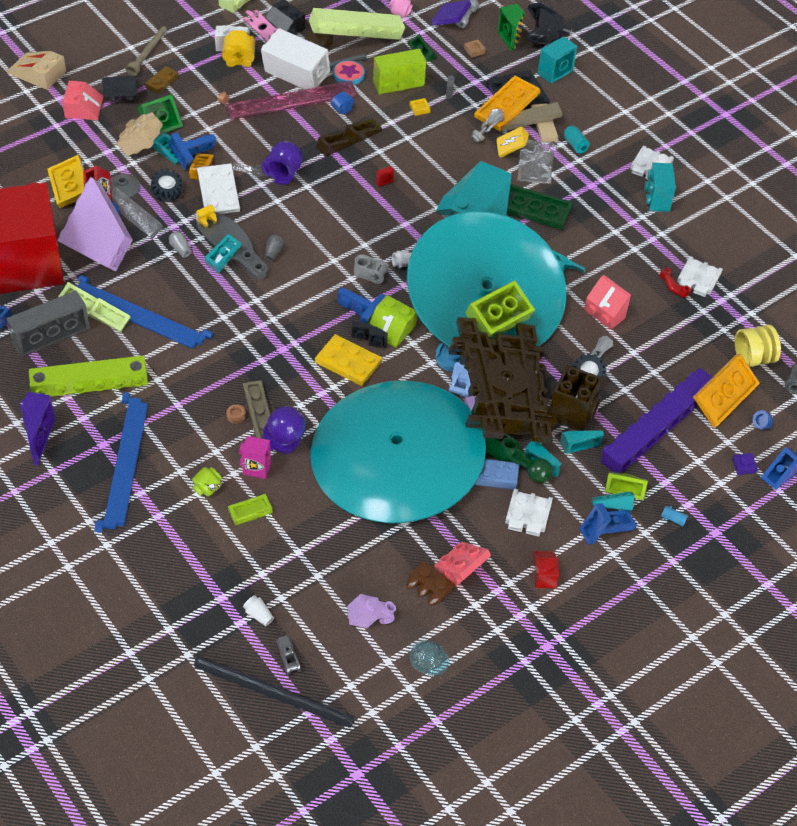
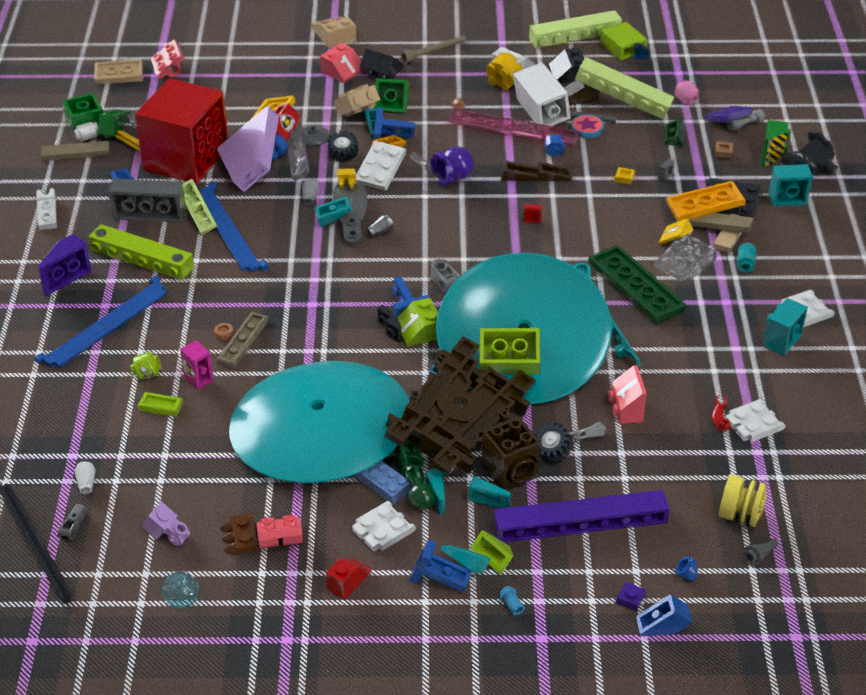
camera: 40 degrees right, 10 degrees down
pearl gold plate [145,66,179,94] -> none
bright pink piece [243,10,278,42] -> none
dark purple tile [262,406,306,454] -> none
yellow plate [315,334,382,386] -> none
lime brick [373,49,426,94] -> none
teal wedge [436,161,512,217] -> none
light grey piece [471,109,504,143] -> none
light orange tile [693,353,760,427] -> none

